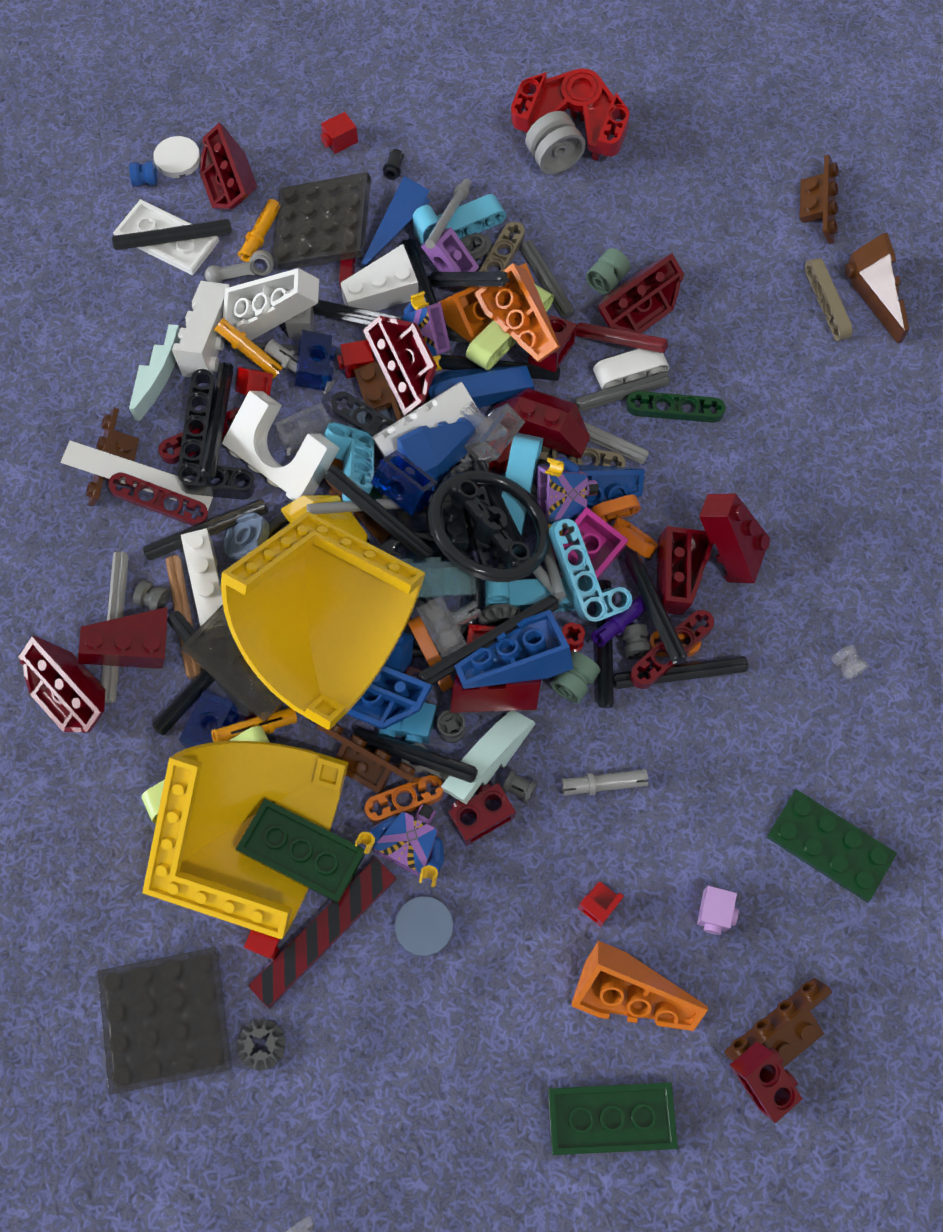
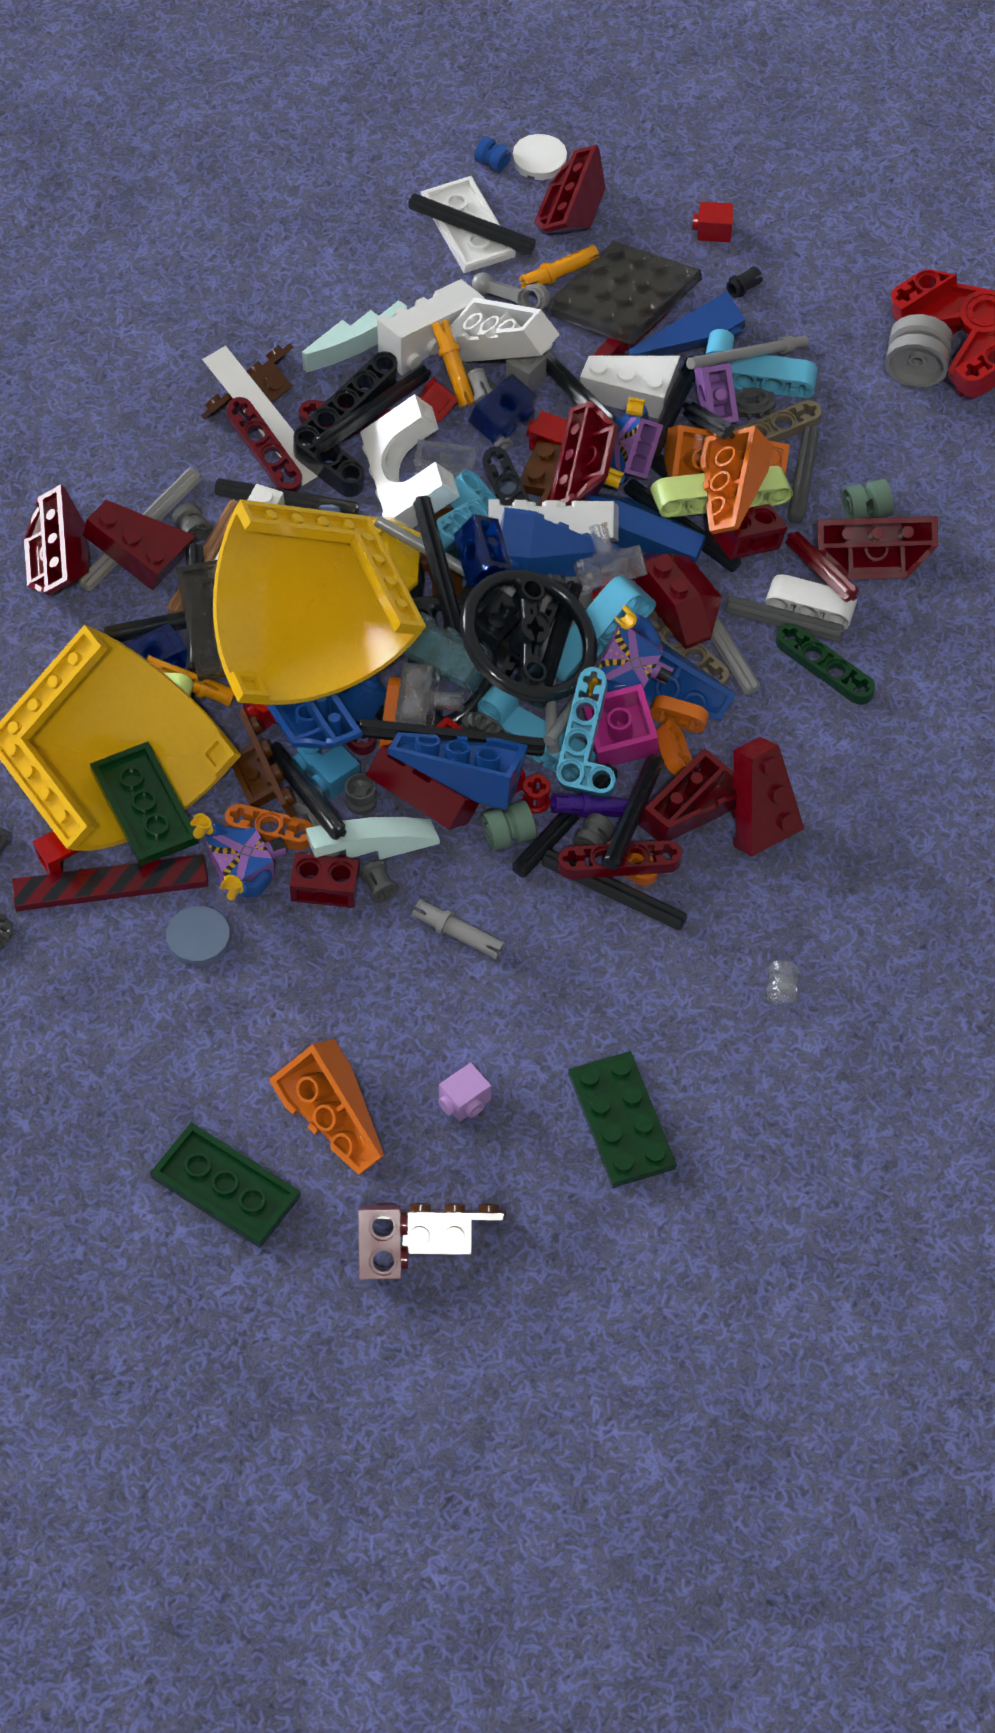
camera: 35 degrees right, 10 degrees down
red panel [578,882,624,927] -> none

